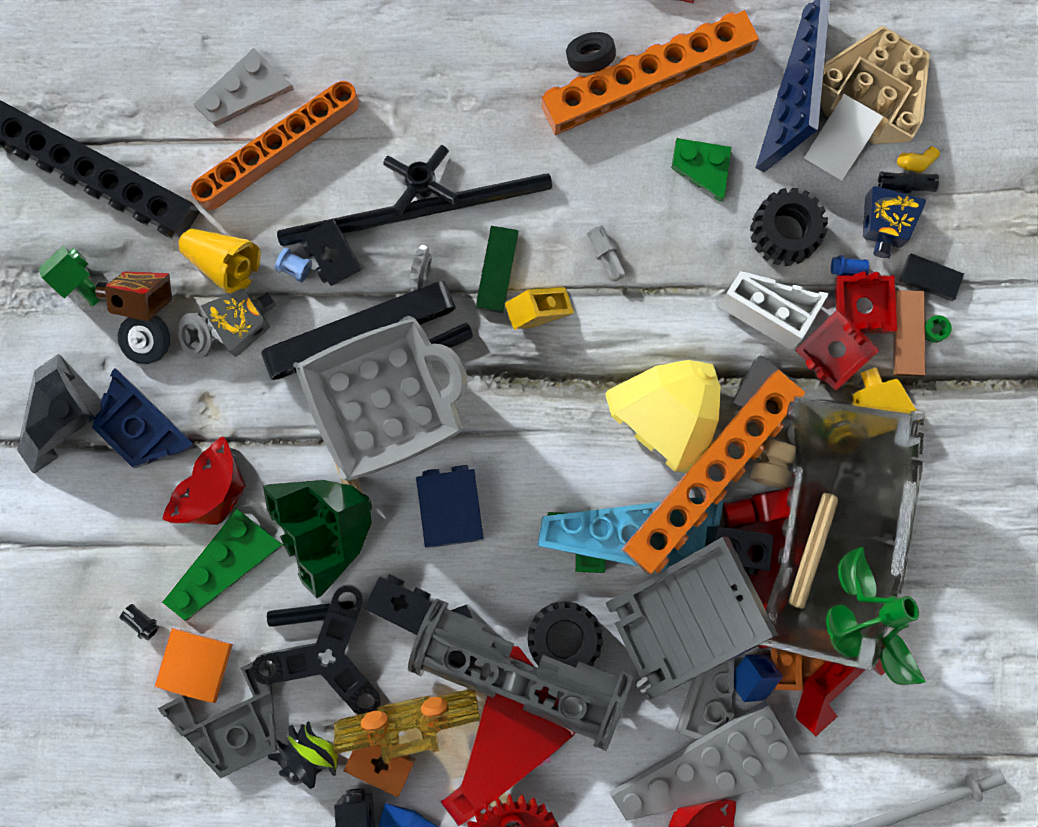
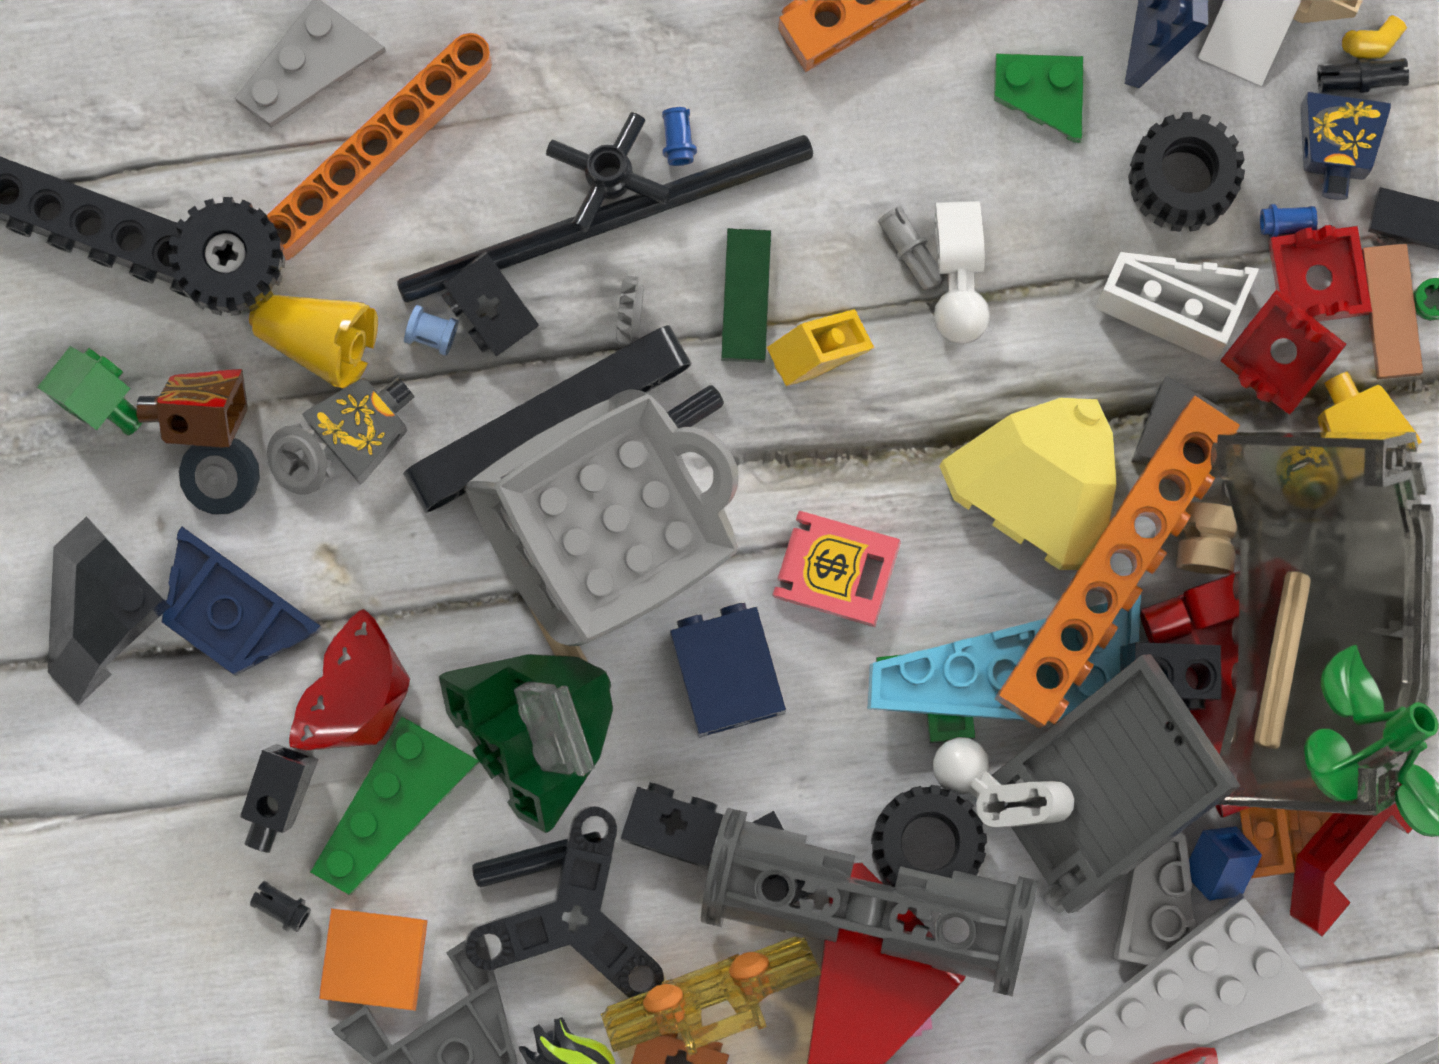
camera: 10 degrees left, 0 degrees up
none -> black bush [168,197,285,316]
none -> black torso [240,744,319,853]
none -> clear plate [514,682,595,776]
none -> blue pin [662,107,697,166]
none -> coral container [772,511,901,627]
none -> white beam [933,737,1074,827]
none -> white beam [934,201,990,344]

